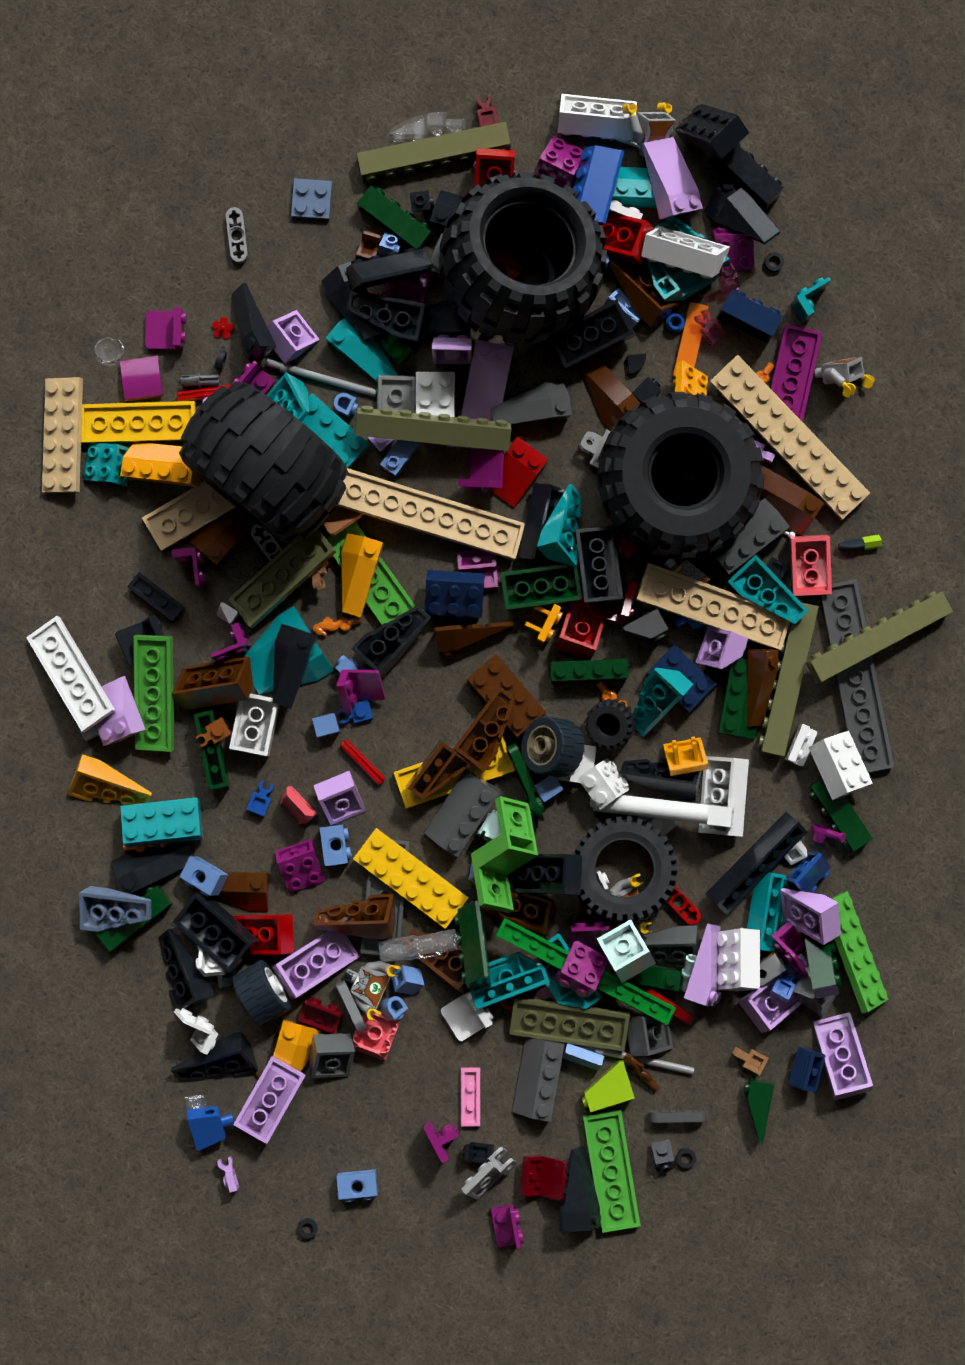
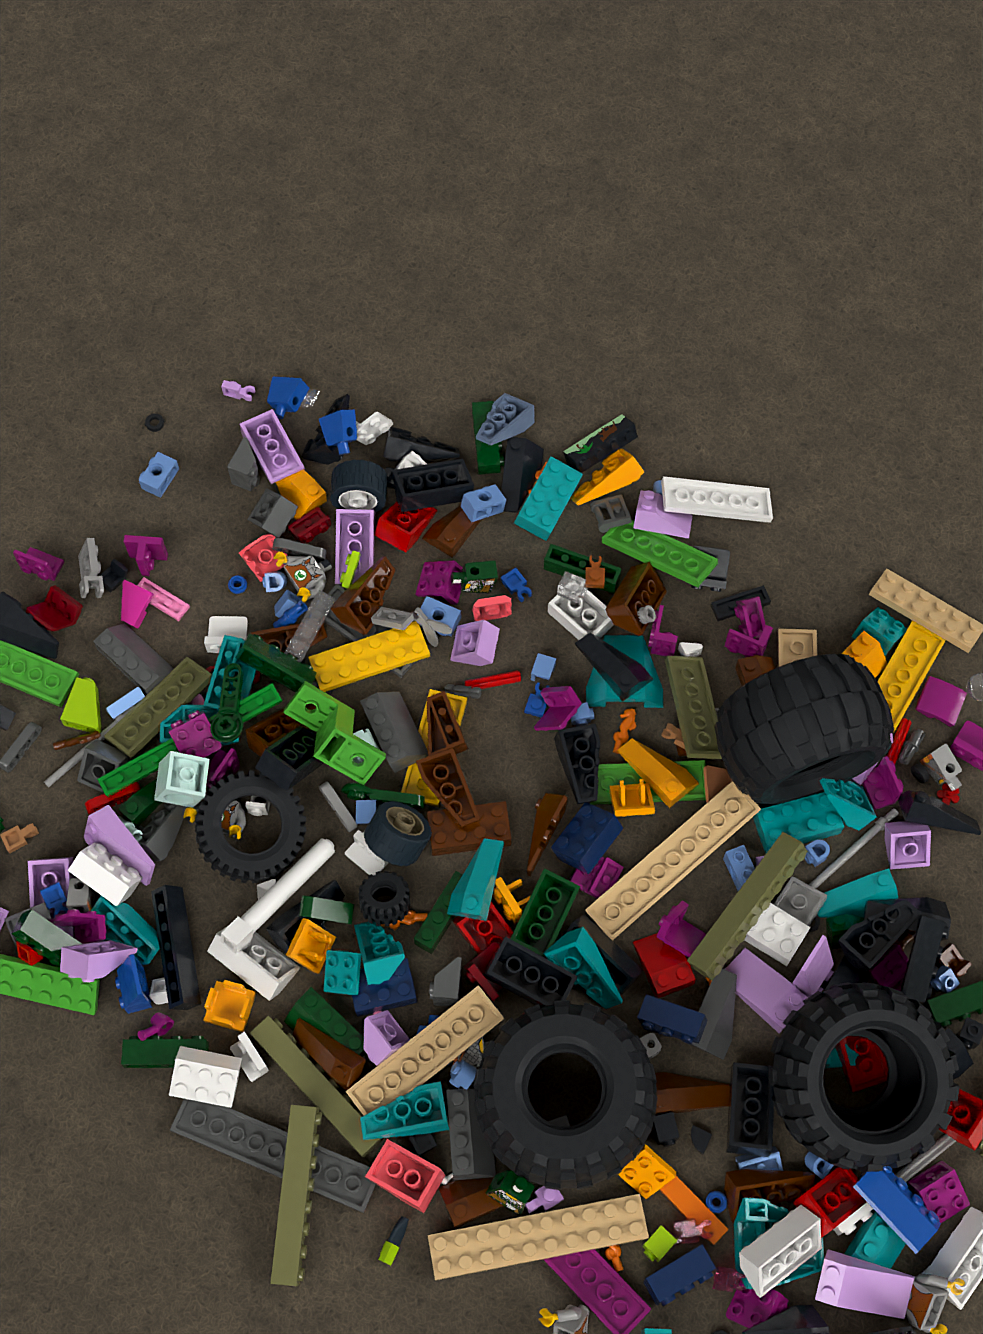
camera: 120 degrees right, 20 degrees down
white bracket [578,759,629,810] -> none
red beam [667,886,701,925] -> none
none -> red slope [16,941,43,966]
none -> dark pink slope [121,580,154,629]
none -> light orange panel [204,980,256,1032]
none -> dark green beam [210,663,244,743]
none -> dark grey slope [227,437,260,492]
none -> blue plate [228,575,247,594]
none -> blue pin [273,601,308,628]
none -> dark green beam [299,896,355,924]
none -> blue torso [319,409,357,455]
none -> light grey beam [319,781,358,832]
none -> teal bracket [324,950,361,995]
none -> lime plate [340,550,361,589]
none -> light grey plate [371,607,414,630]
none -> light grey piece [411,607,452,647]
none -> dark grey axle [444,684,482,699]
none -> teal wedge [447,838,504,921]
none -> medium blue plate [449,1060,477,1090]
none -> dark green torso [451,561,498,593]
none -> dark green torso [485,1170,535,1216]
none -> clear brick [557,571,588,603]
none -> black brick [563,414,638,473]
none -> dark grey plate [590,494,632,533]
none -> light orange plate [610,779,655,817]
none -> dark blue wedge [637,994,708,1044]
none -> light grey bush [638,605,656,624]
none -> lime brick [643,1225,677,1262]
none -> magenta bracket [734,596,766,638]
none -> light grey torso [919,744,962,791]

